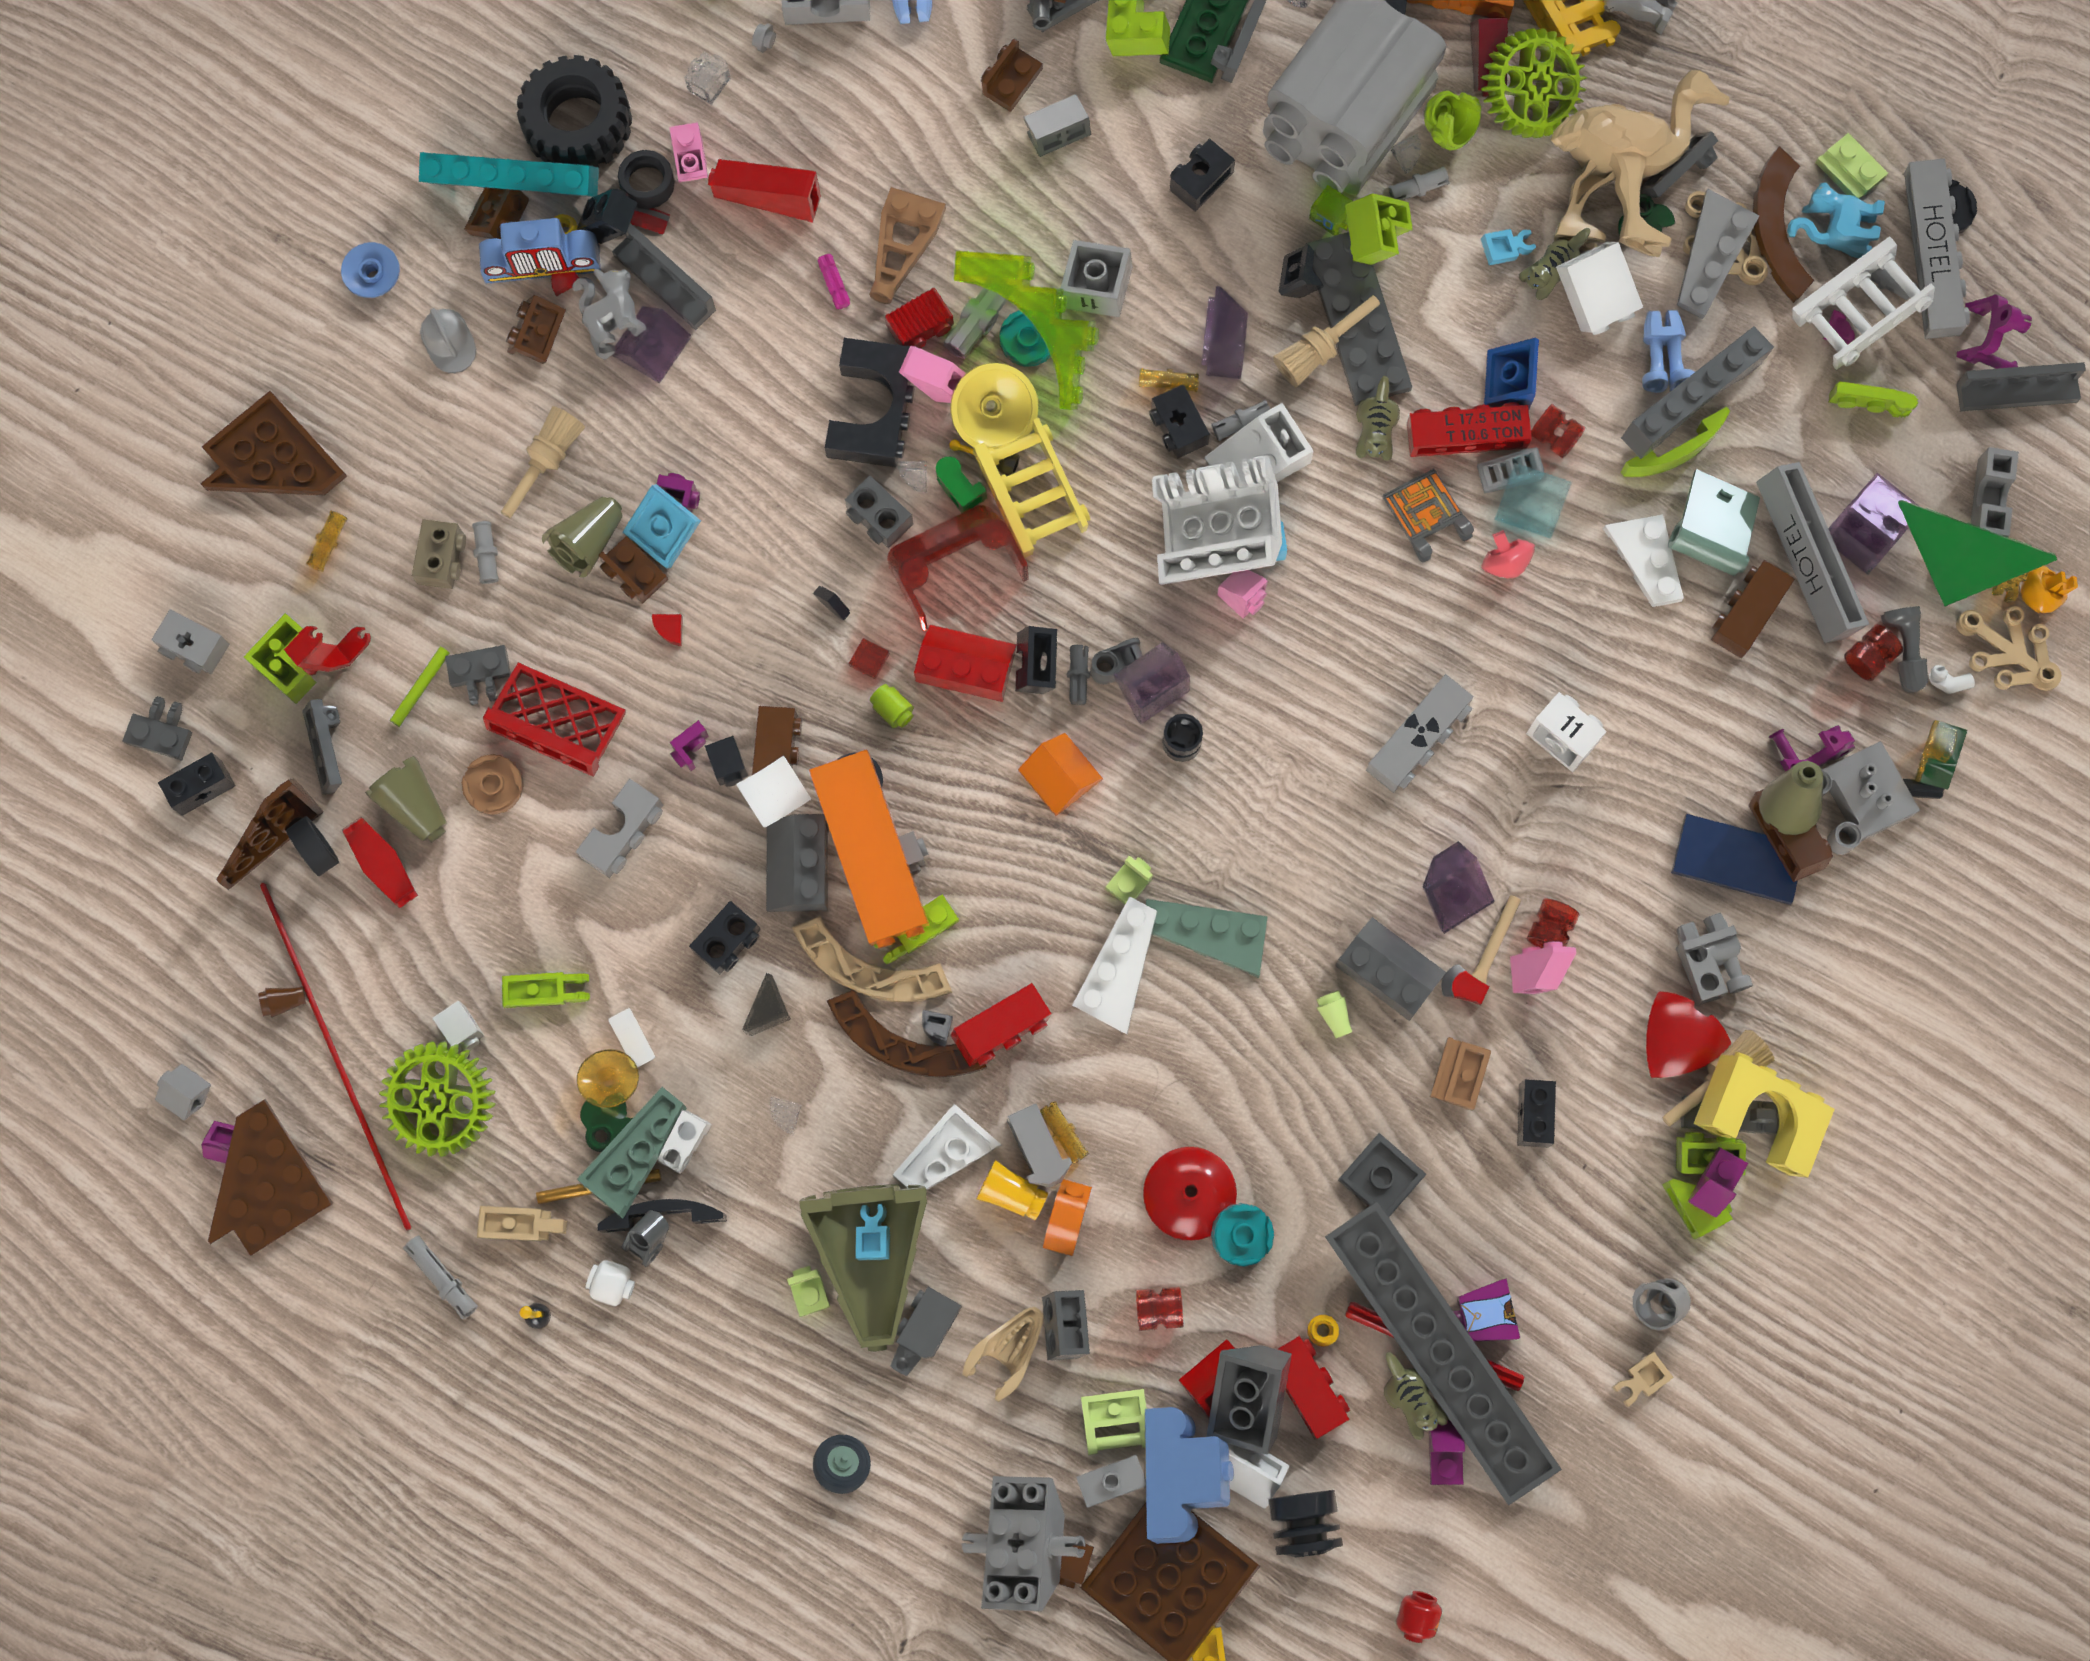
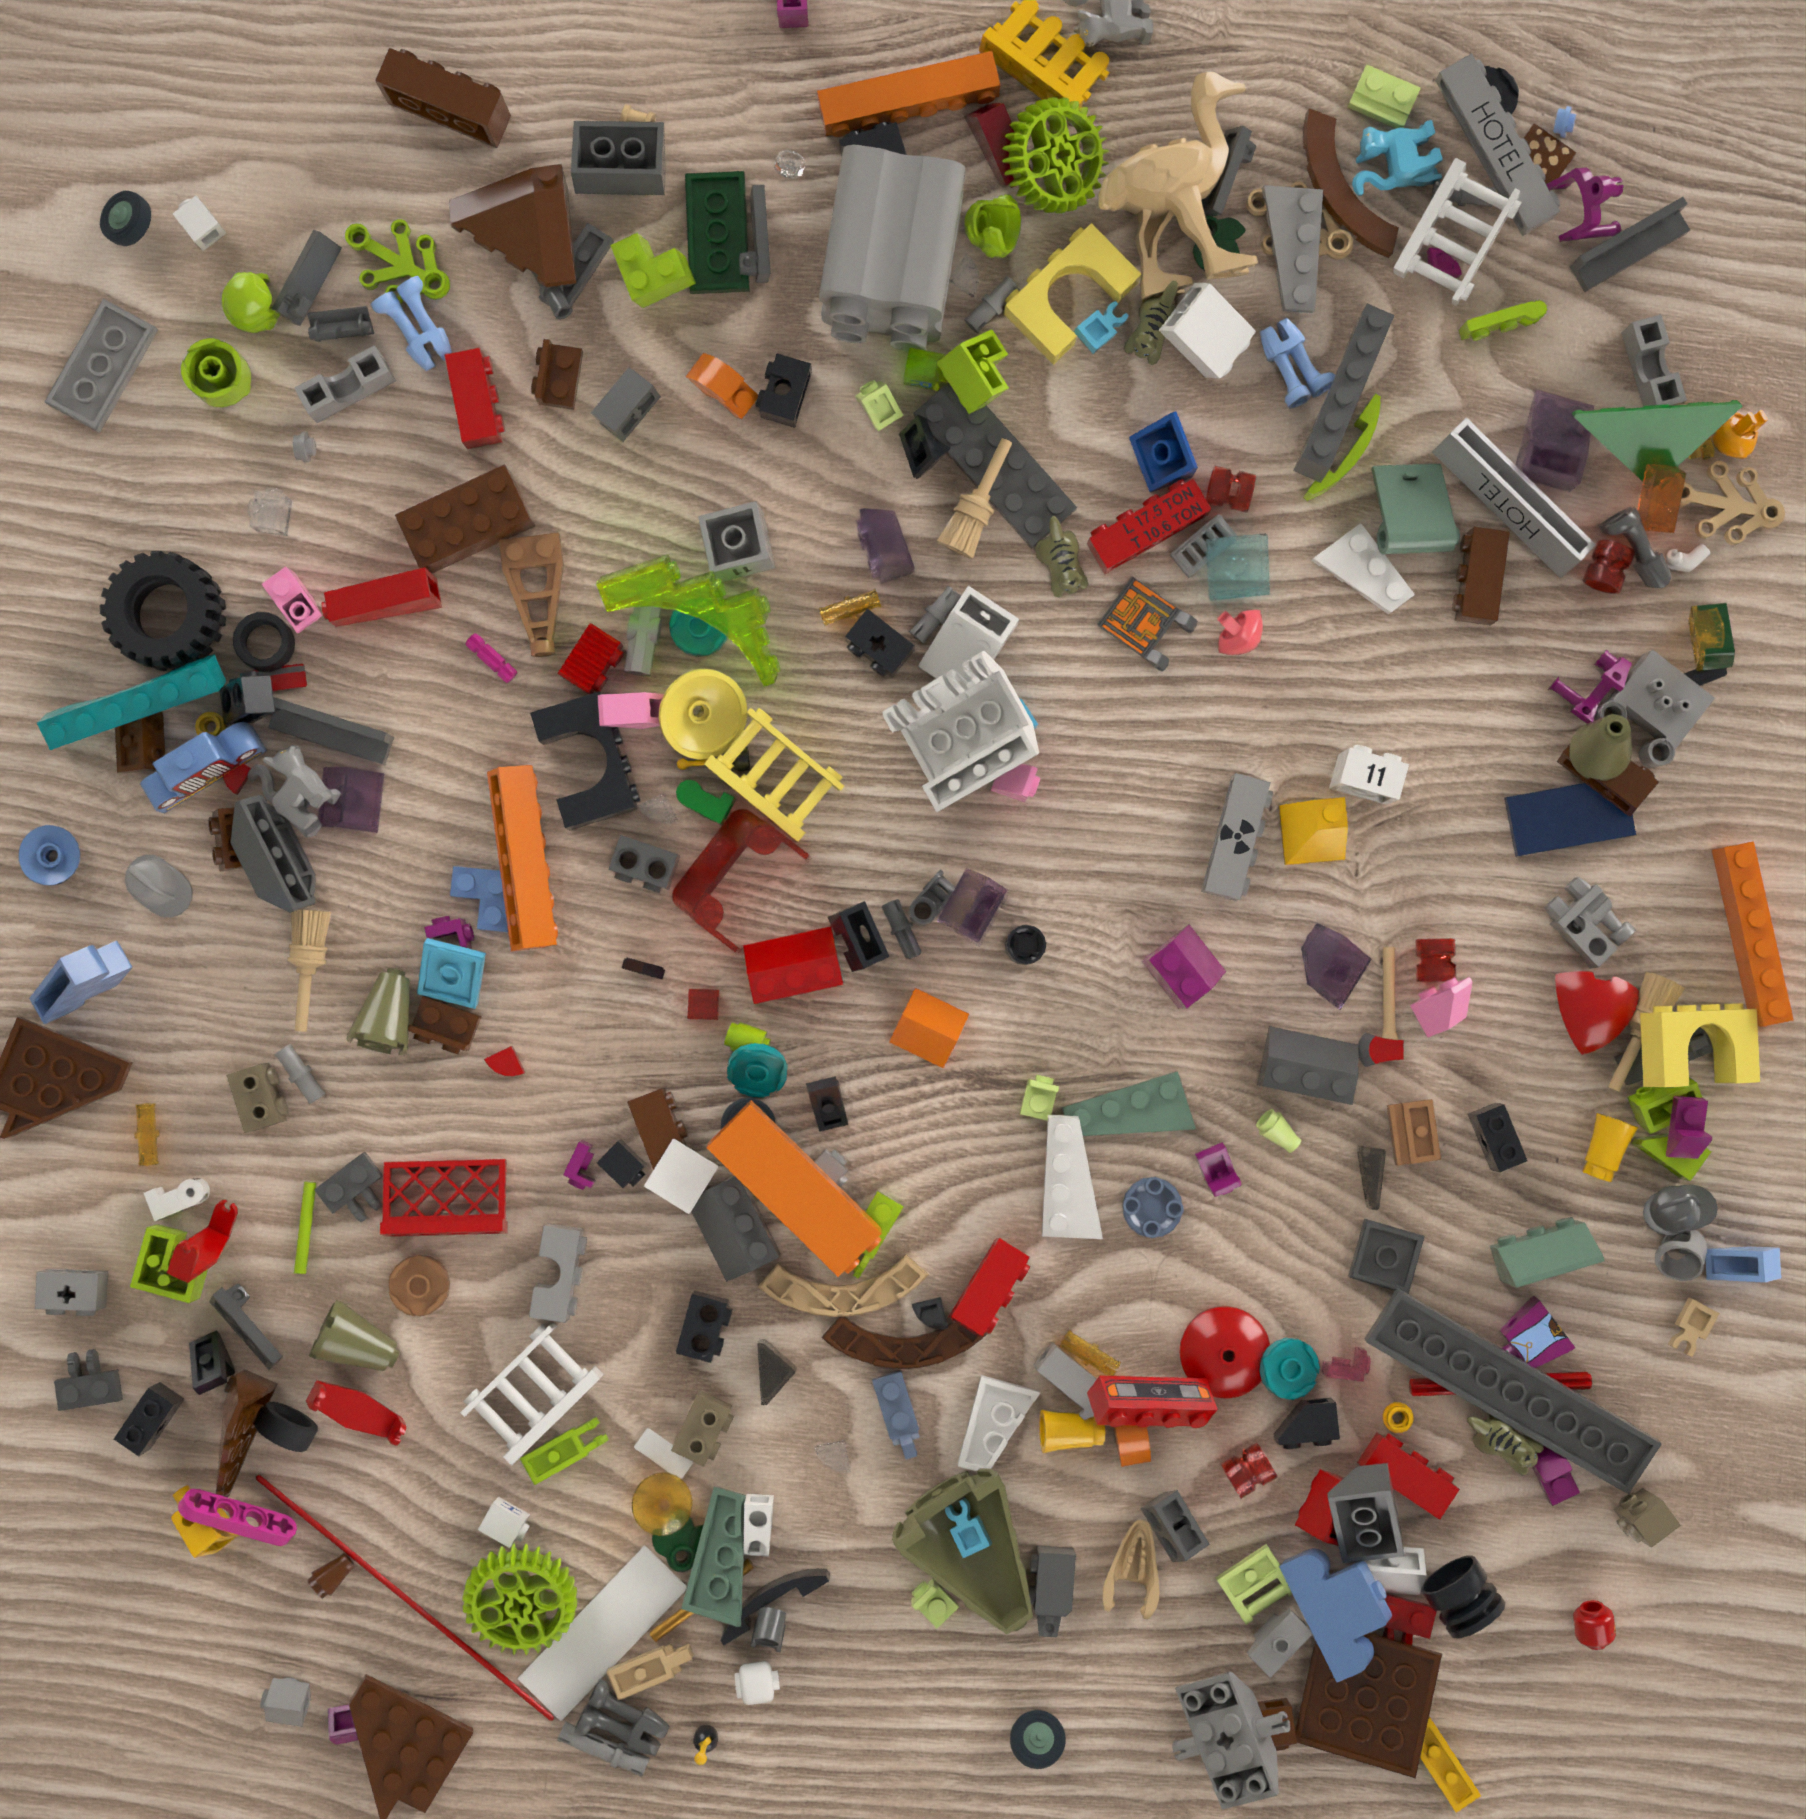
camera: 30 degrees left, 10 degrees up
none -> medium blue brick [29,941,133,1024]
none -> white leg [144,1178,210,1221]
none -> yellow torso [171,1485,239,1558]
none -> dark pink beam [178,1489,297,1546]
none -> black slope [189,1330,235,1395]
none -> dark grey wedge [231,795,316,913]
none -> reddish brown brick [395,464,535,573]
none -> red brick [444,347,505,449]
none -> medium blue plate [450,866,508,932]
none -> white fence [460,1322,604,1466]
none -> orange brick [487,765,558,952]
none -> white sticker [517,1545,687,1721]
none -> dark grey piece [574,1679,670,1756]
none -> dark tan brick [671,1390,734,1466]
none -> orange brick [686,353,758,420]
none -> teal tile [727,1043,788,1098]
none -> black slope [806,1076,849,1132]
none -> yellowish green bracket [855,380,904,431]
none -> sand blue hinge [872,1370,920,1460]
none -> light yellow arch [1004,223,1142,365]
none -> red brick [1087,1375,1218,1428]
none -> sand blue dish [1122,1177,1184,1238]
none -> magenta slope [1141,924,1226,1009]
none -> magenta bracket [1195,1142,1242,1197]
none -> black slope [1273,1397,1340,1449]
none -> yellow slope [1279,797,1348,865]
none -> clear pink bracket [1322,1347,1371,1382]
none -> clear smoke slope [1357,1145,1386,1210]
none -> red hinge [1383,1593,1437,1645]
none -> sand green slope [1490,1217,1605,1288]
none -> reddish brown sticker [1524,124,1576,191]
none -> light blue plate [1553,106,1576,138]
none -> yellow plant [1582,1112,1639,1182]
none -> dark tan brick [1613,1488,1681,1548]
none -> clear orange brick [1637,464,1687,533]
none -> dark grey piece [1643,1184,1718,1236]
none -> light blue slope [1705,1247,1781,1282]
none -> orange brick [1712,841,1794,1027]

